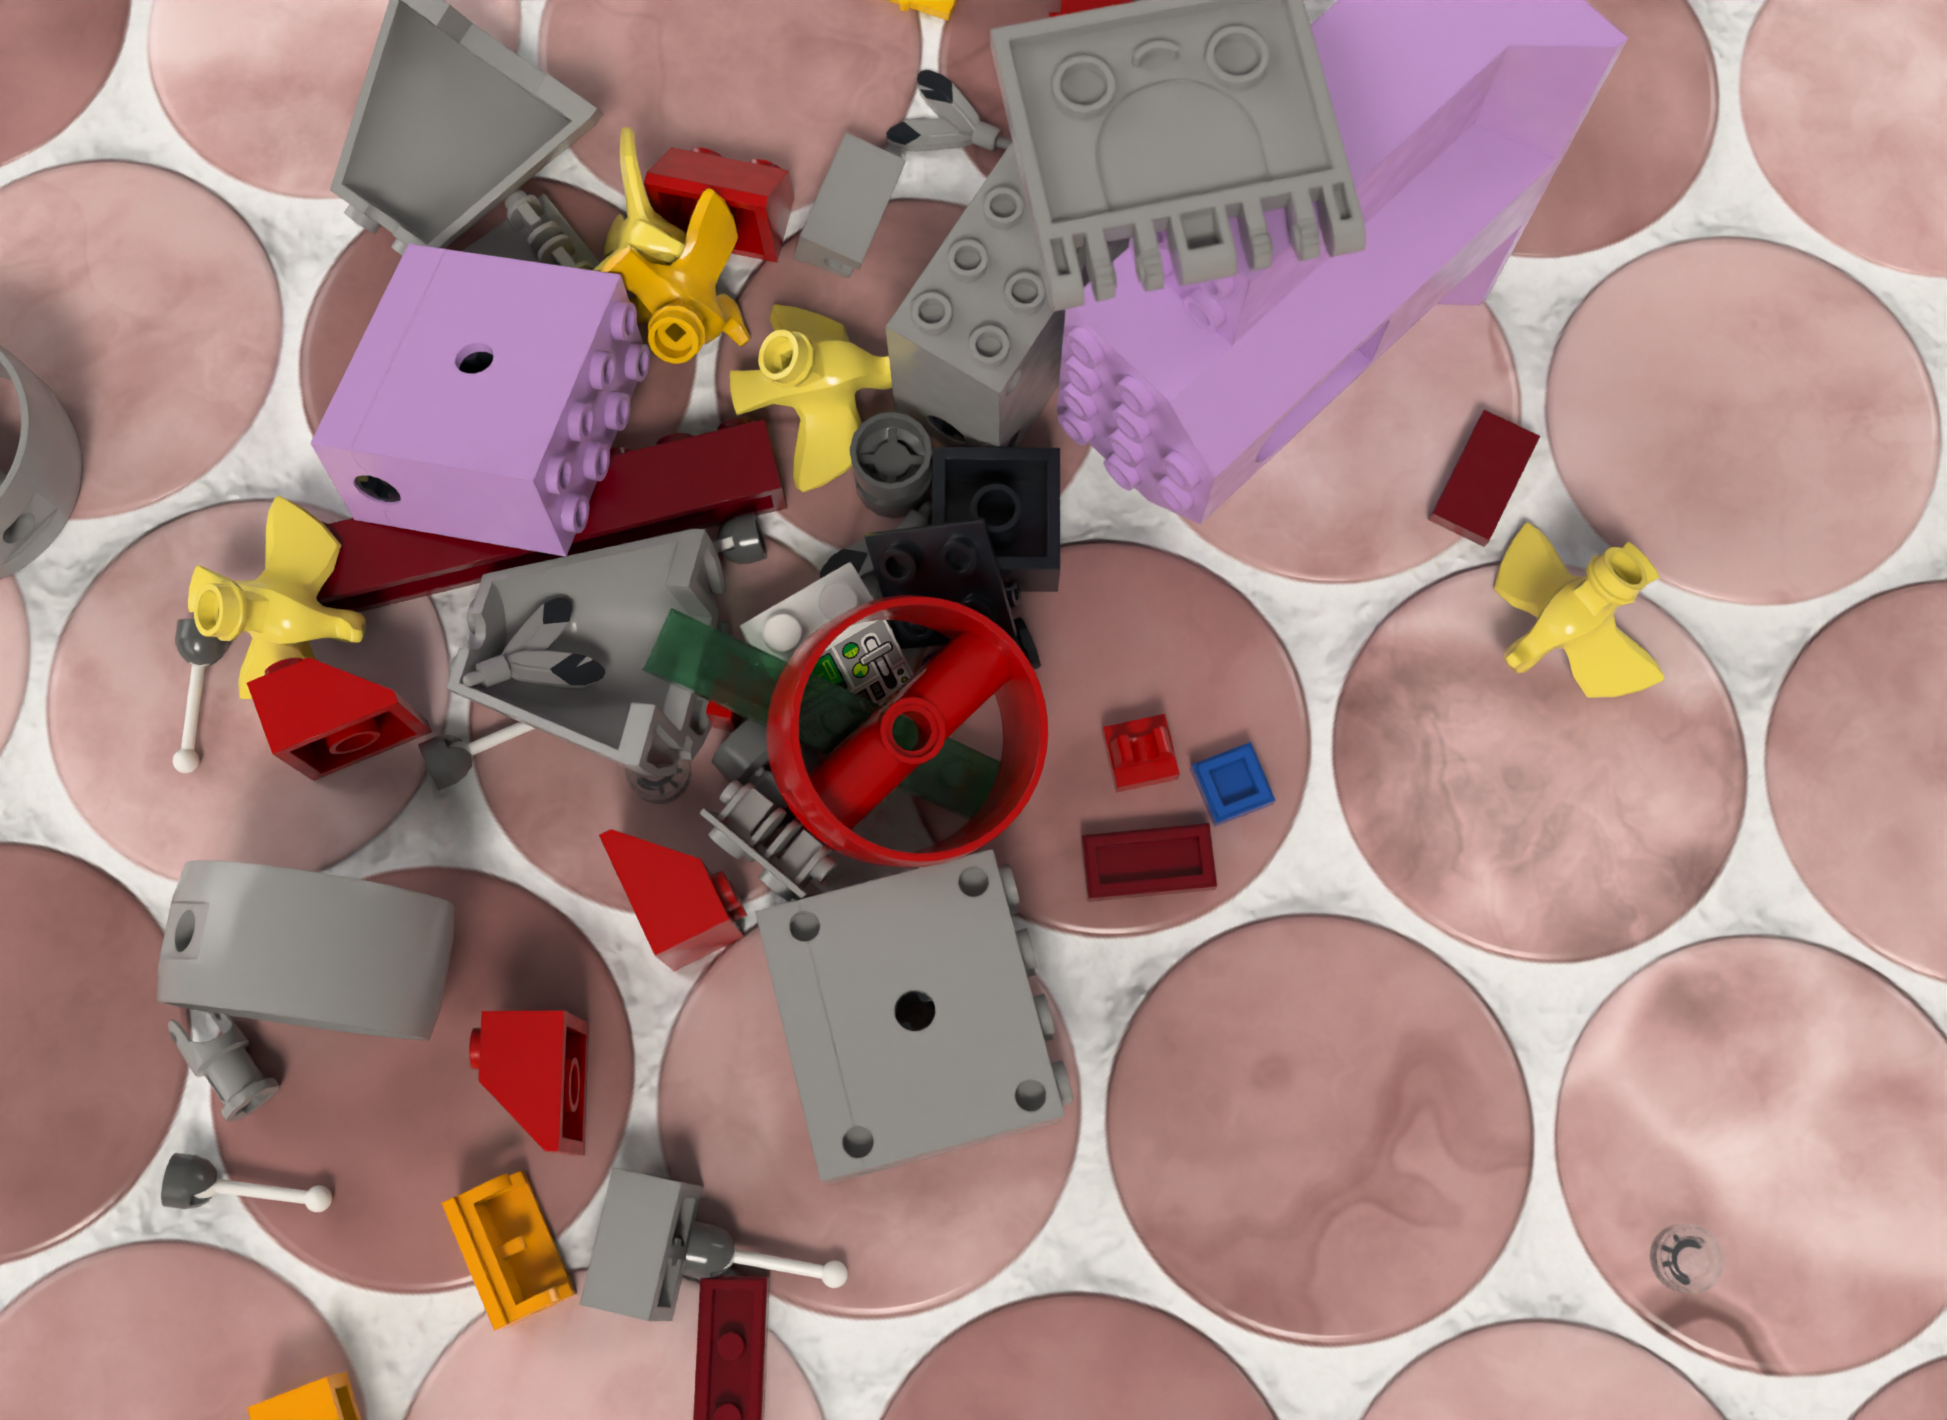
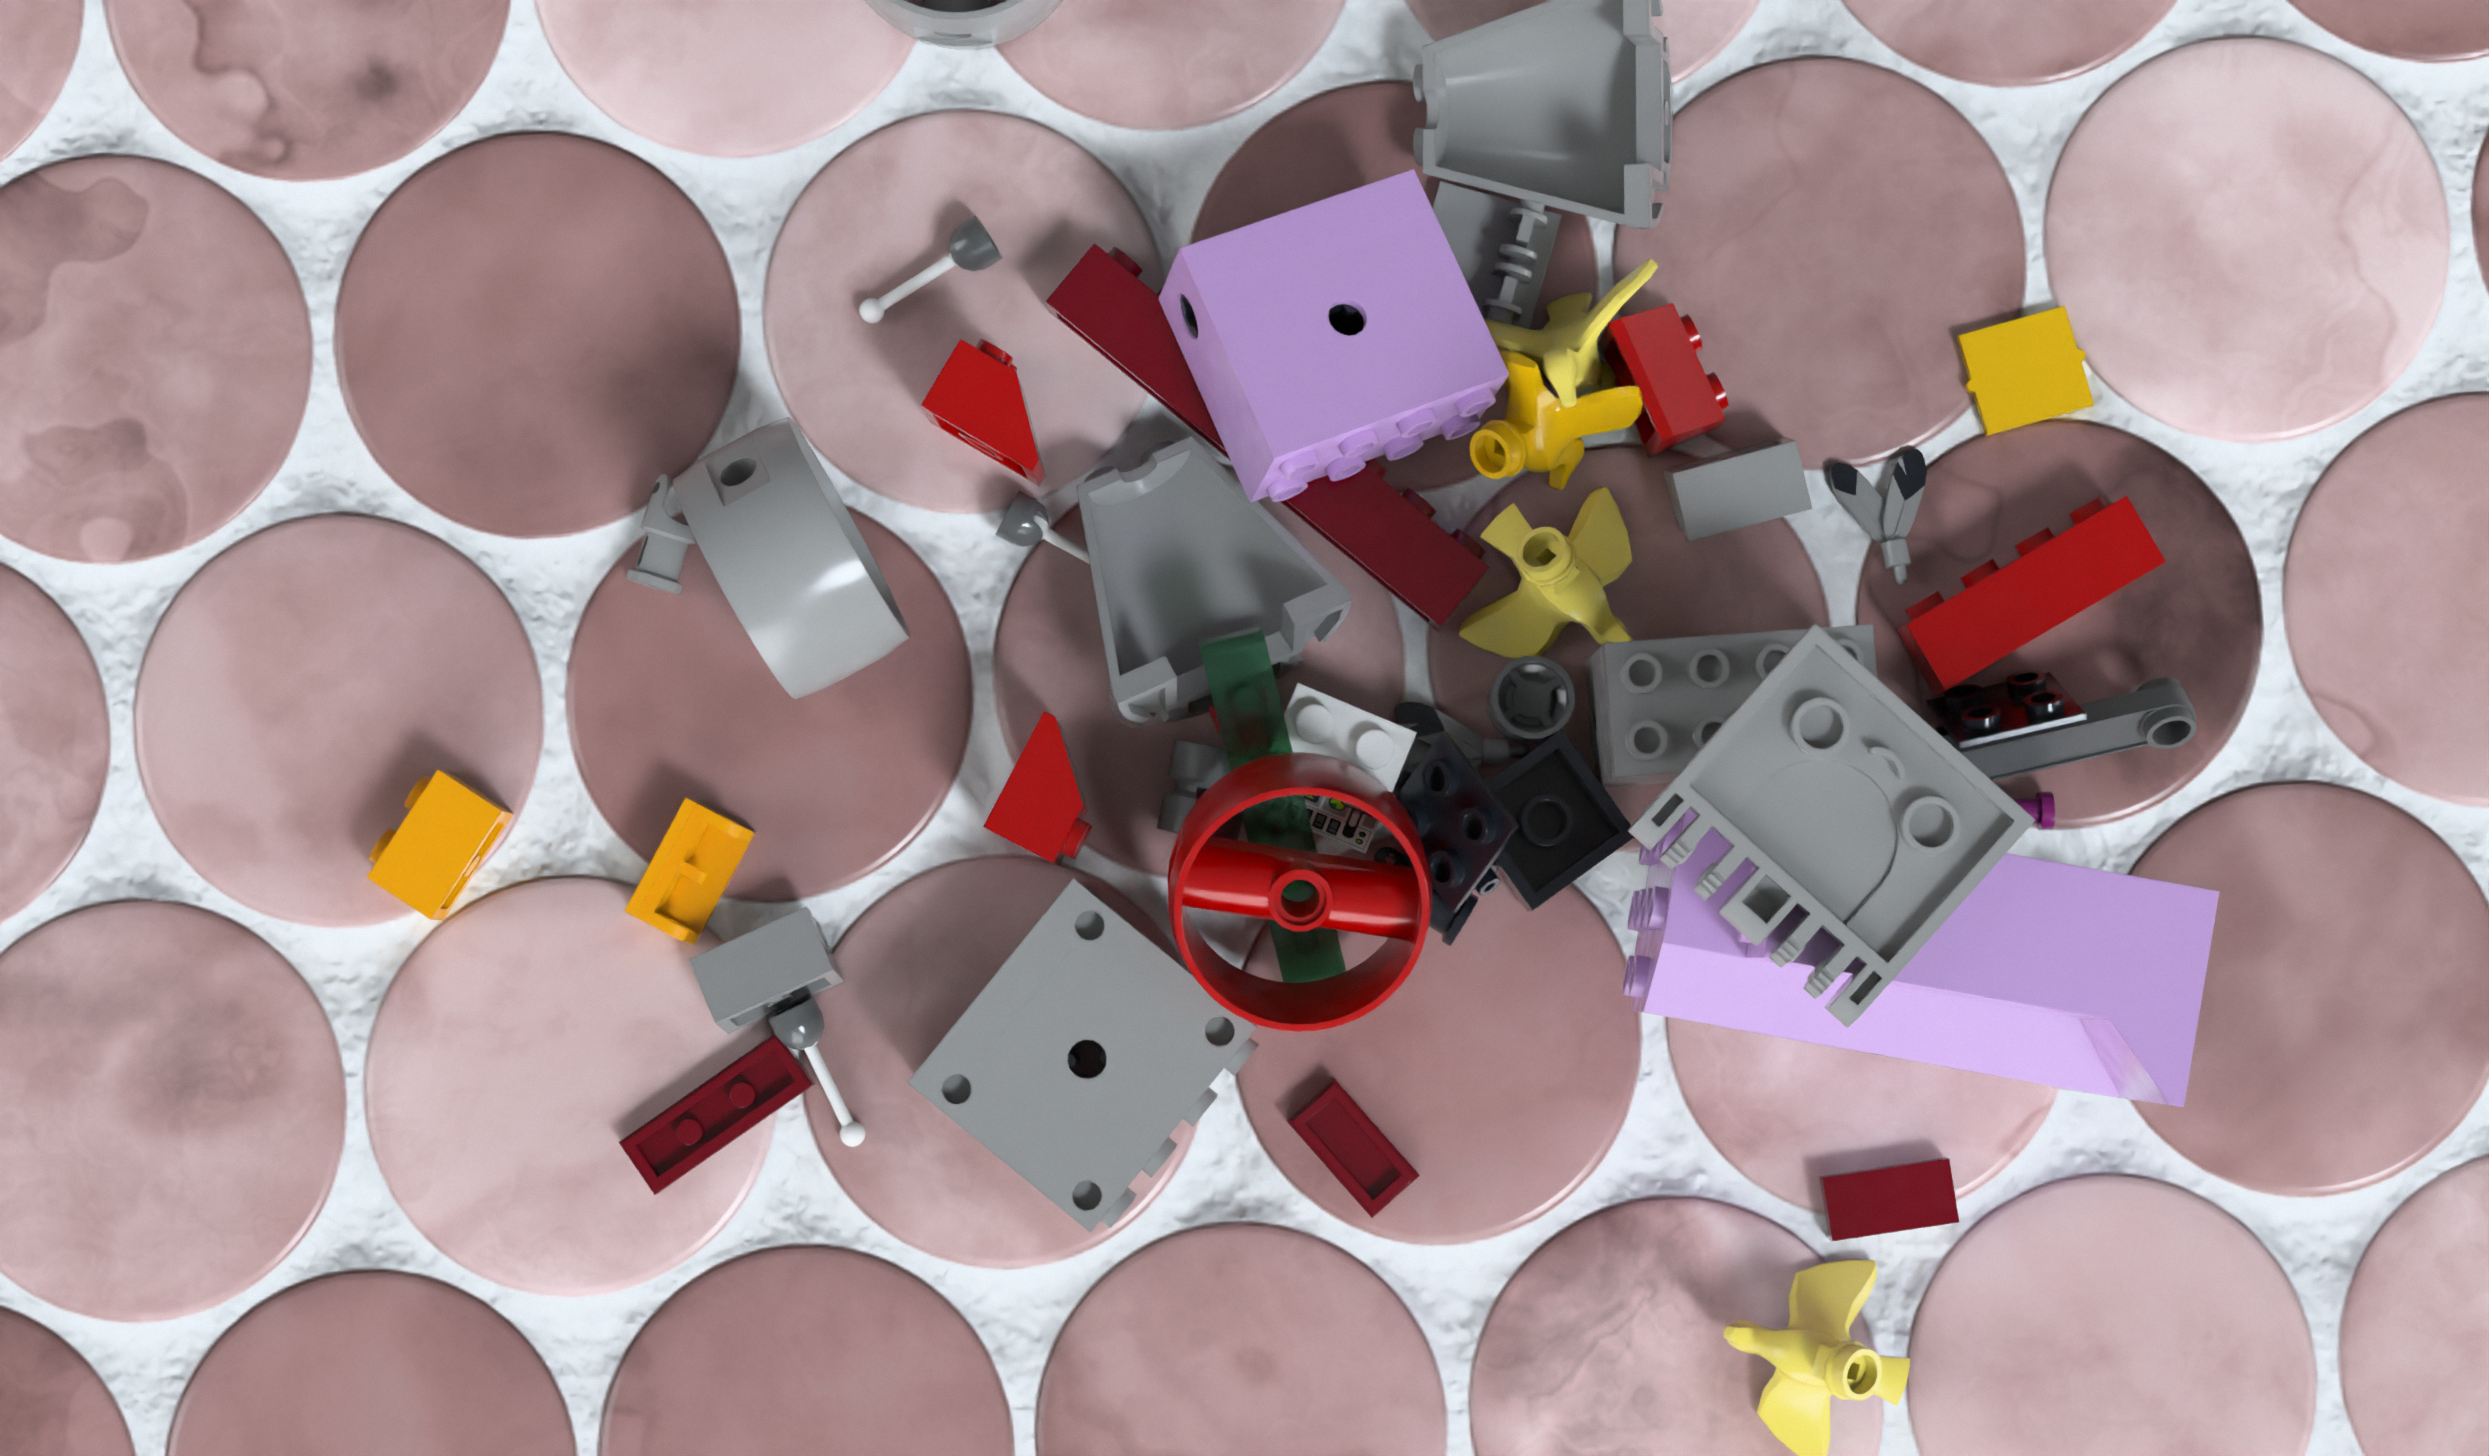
camera: 55 degrees right, 10 degrees up
hinge [161,1153,332,1213] -> none
light yellow animal [188,496,366,699] -> none
light grey piece [463,597,605,688] -> none
red slope [469,1010,589,1156] -> none
light grey hinge [699,780,838,902] -> none
dark grey hinge [712,511,767,565] -> none
red tile [1102,714,1180,793] -> none
blue tile [1190,742,1276,827] -> none

